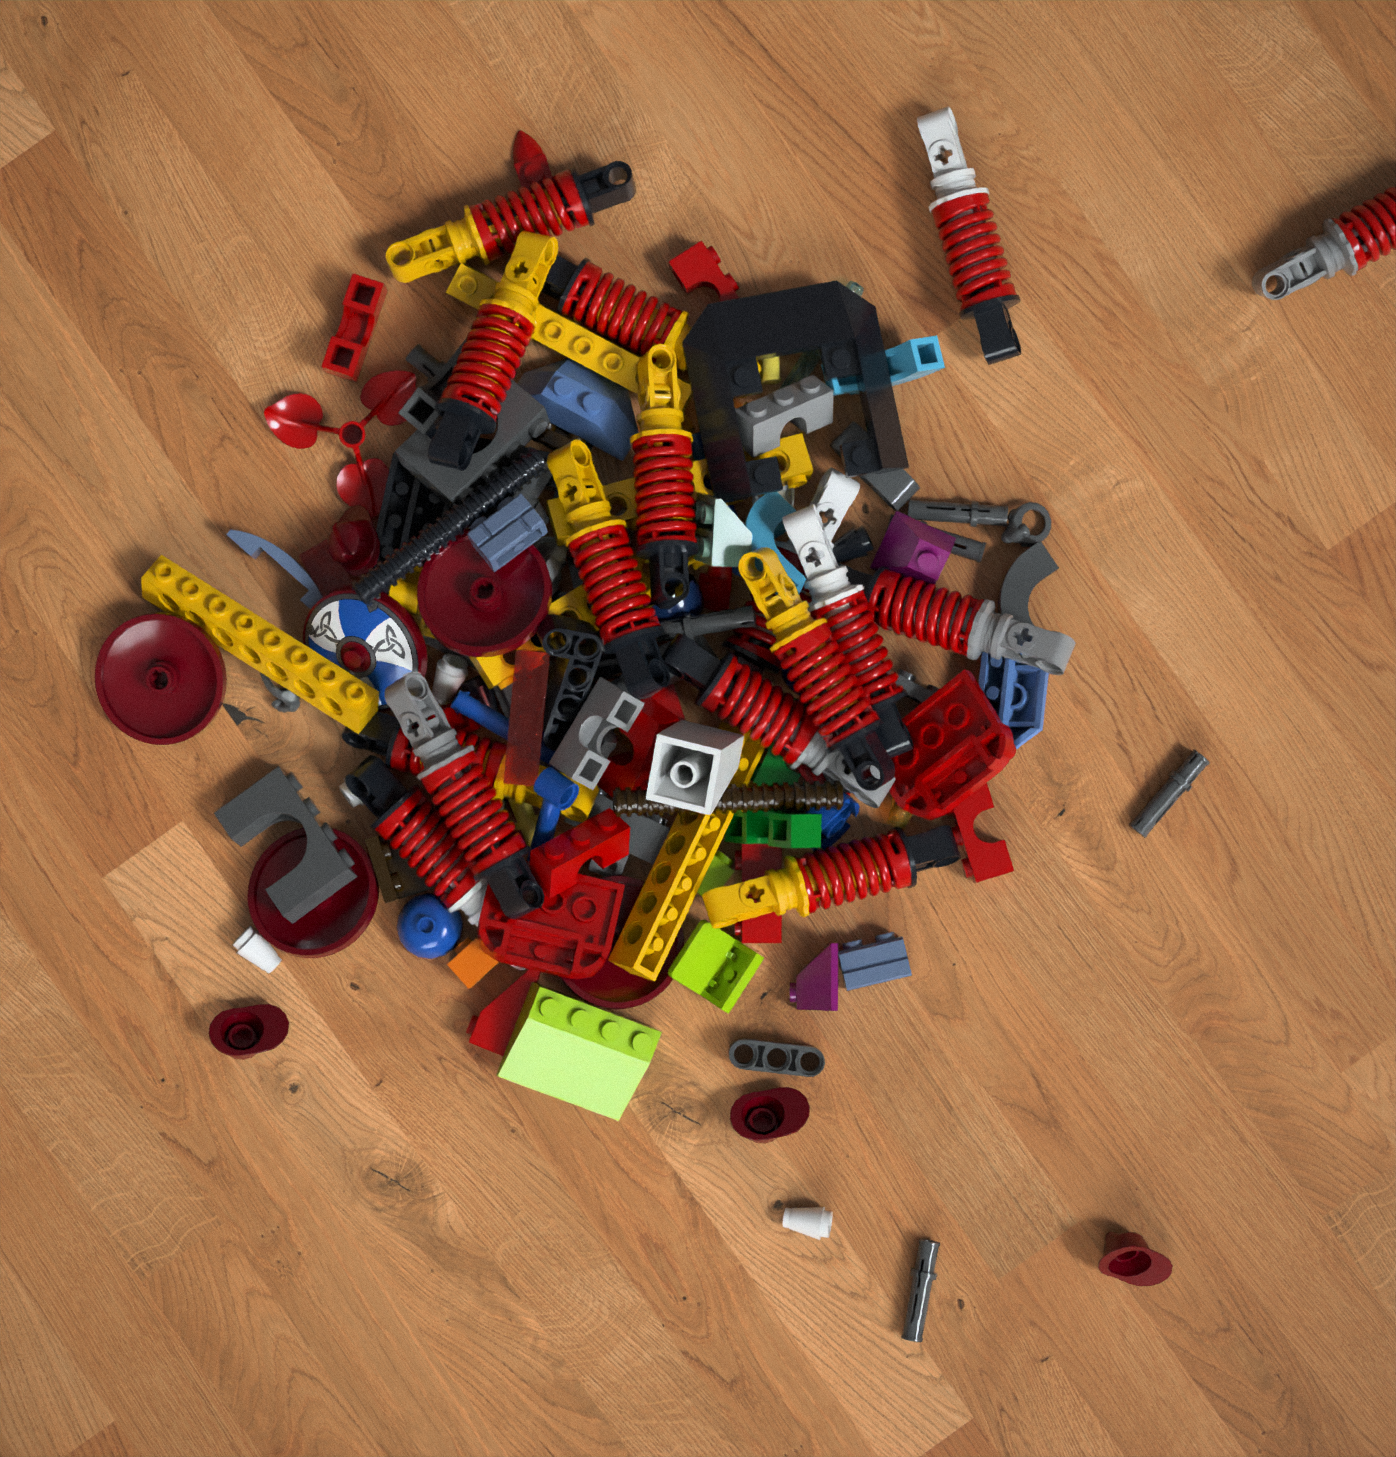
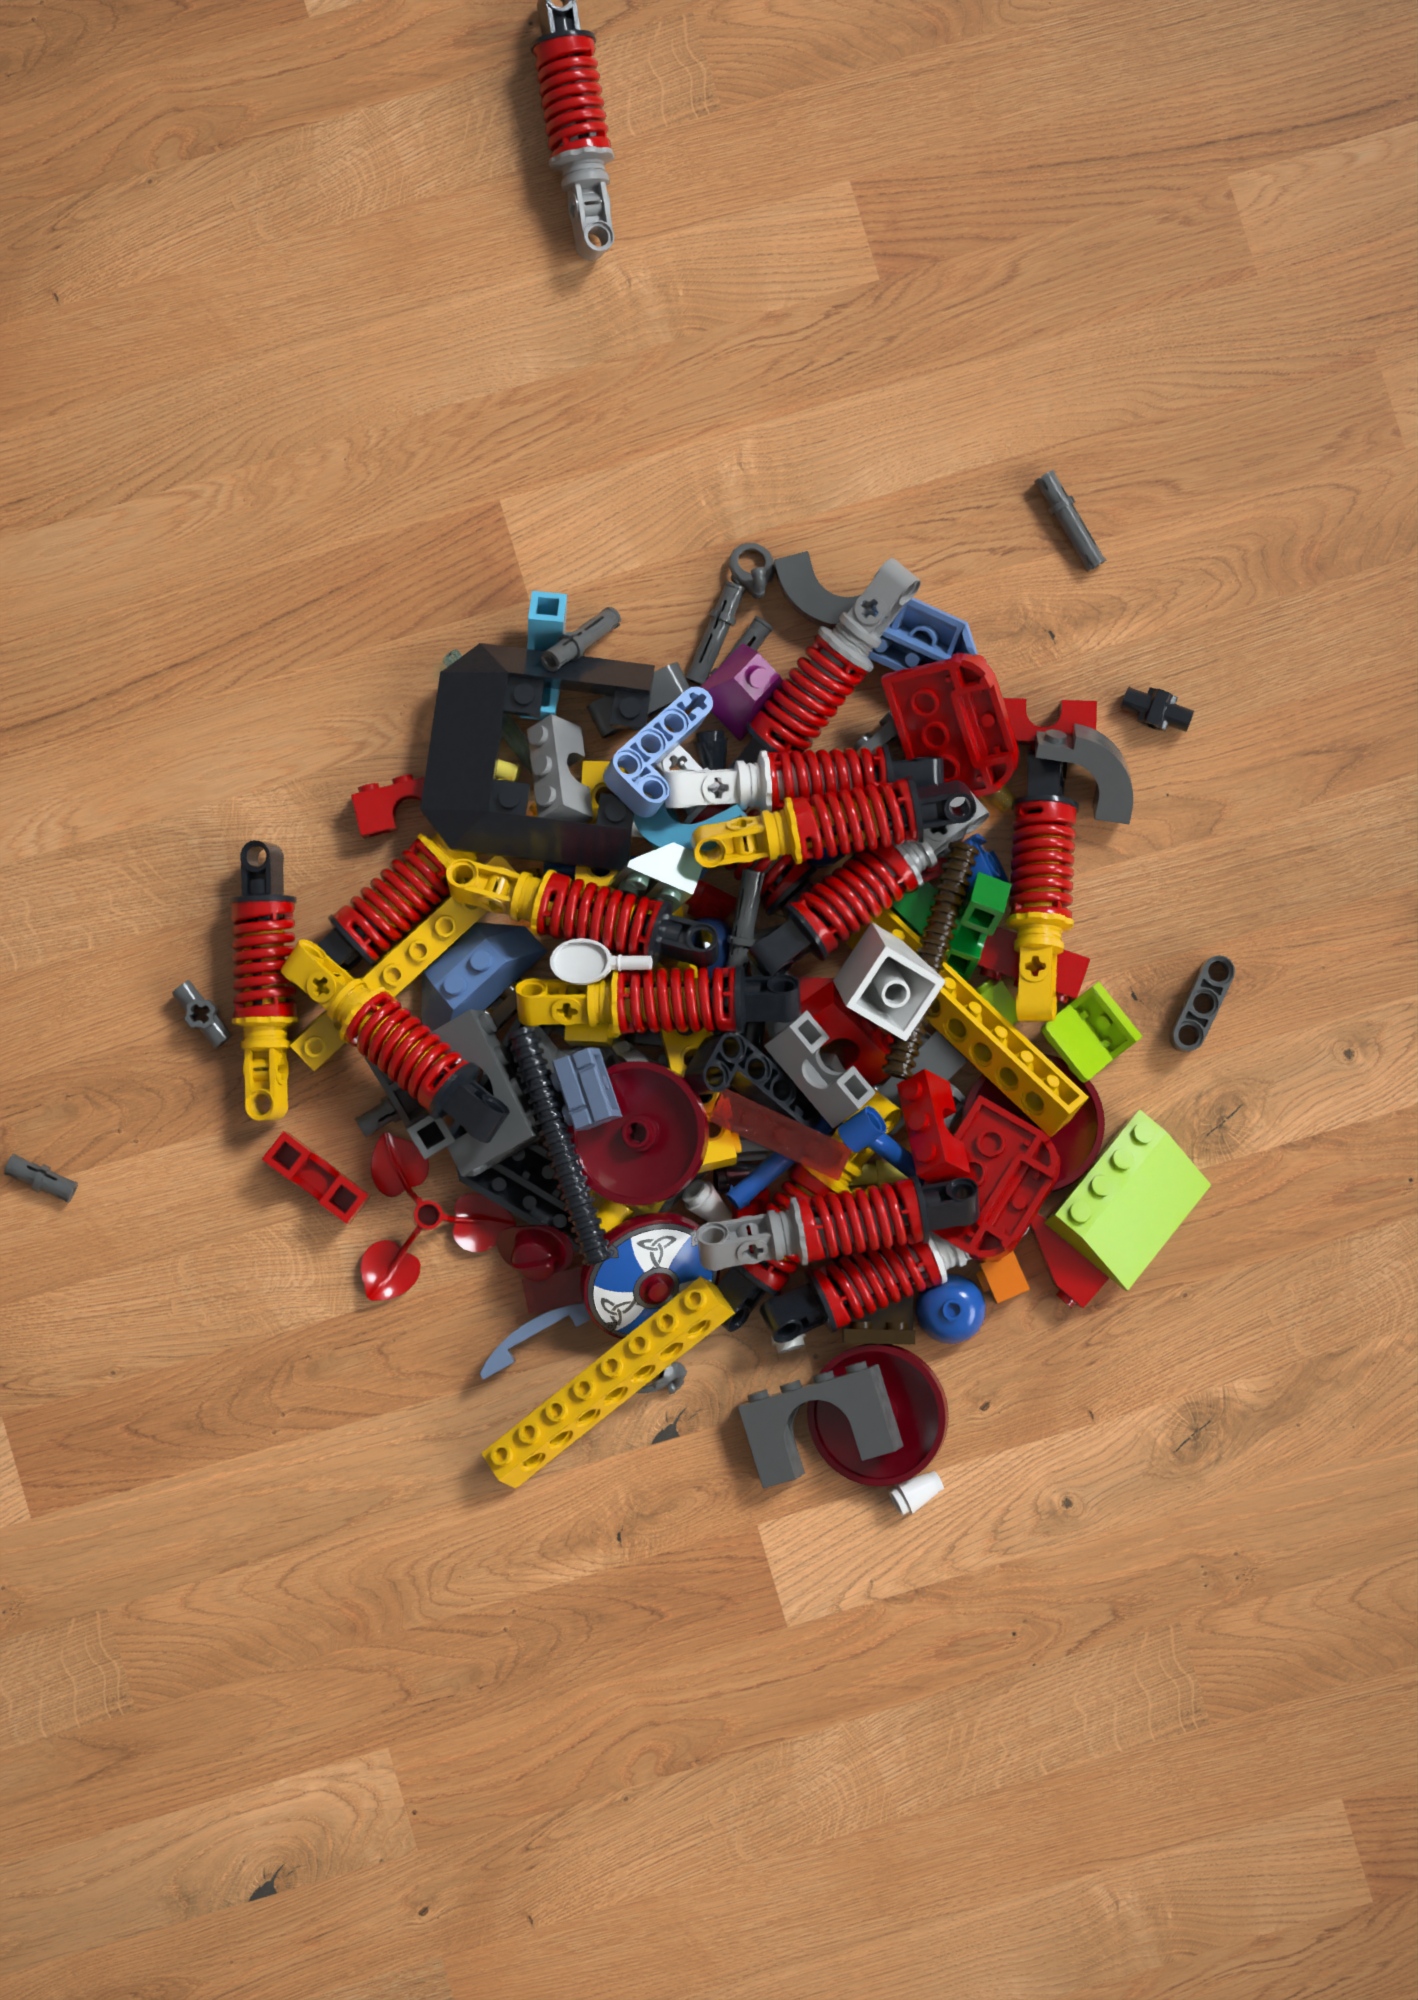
camera: 75 degrees left, 0 degrees up
dark red dish [94,612,227,745] -> none
dark red piece [209,1004,289,1060] -> none
red plate [513,130,553,191] -> none
dark red piece [730,1087,810,1144] -> none
white cone [783,1207,833,1240] -> none
magenta slope [789,943,838,1011] -> none
sand blue brick [838,932,912,991] -> none
piece [917,106,1021,365] -> none
none -> dark grey pin [4,1153,78,1203]
none -> dark grey axle [172,980,233,1049]
none -> dark grey pin [541,607,621,672]
none -> white piece [550,938,653,985]
none -> light blue beam [603,687,713,818]
none -> dark grey arch [1034,723,1133,825]
none -> black axle [1120,687,1194,732]

